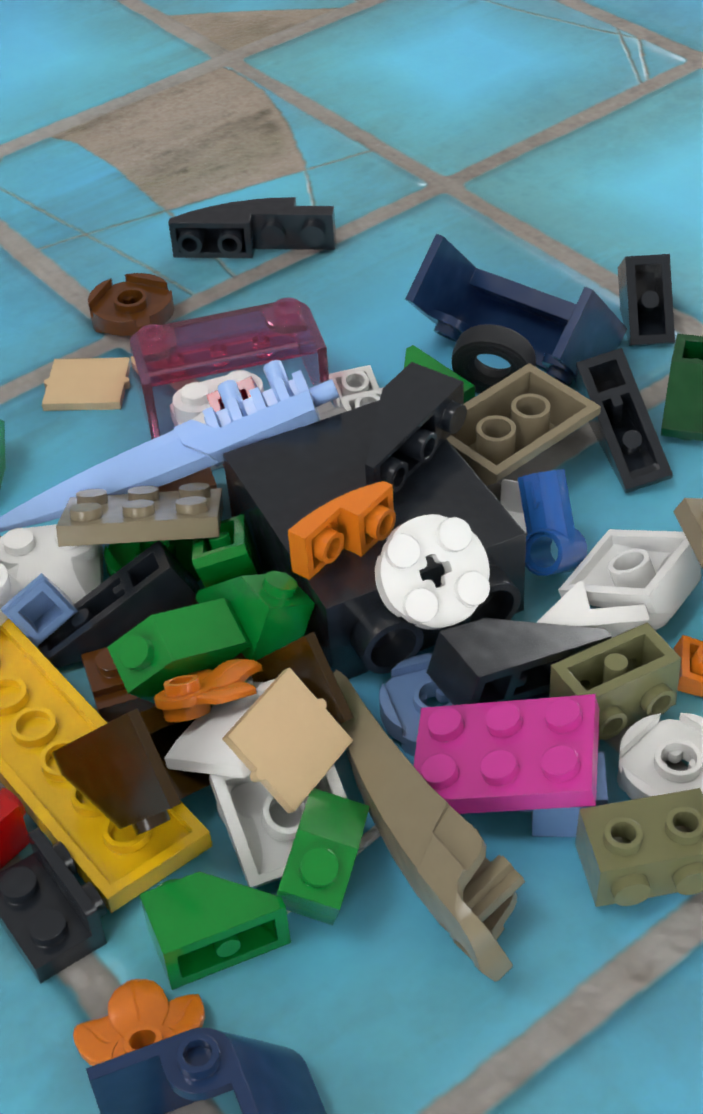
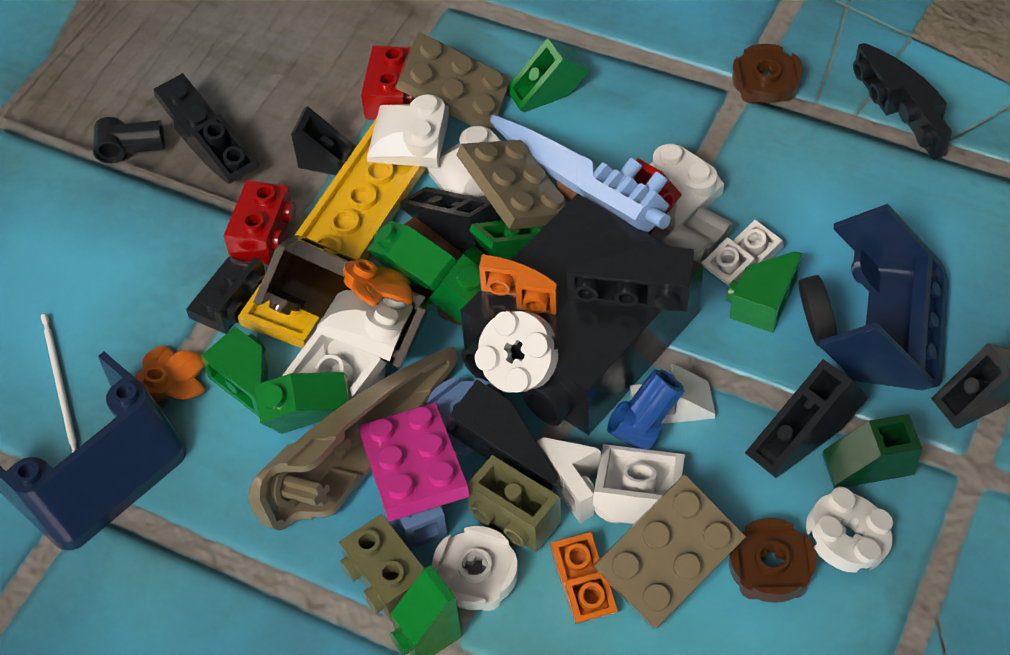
camera: 65 degrees right, 10 degrees up
medium blue slope [0,573,78,646] -> none
tan piece [42,357,131,411] -> none
clear pink windscreen [130,298,331,440] -> none
tan piece [222,667,353,814] -> none
dark tan slope [447,363,601,486] -> none

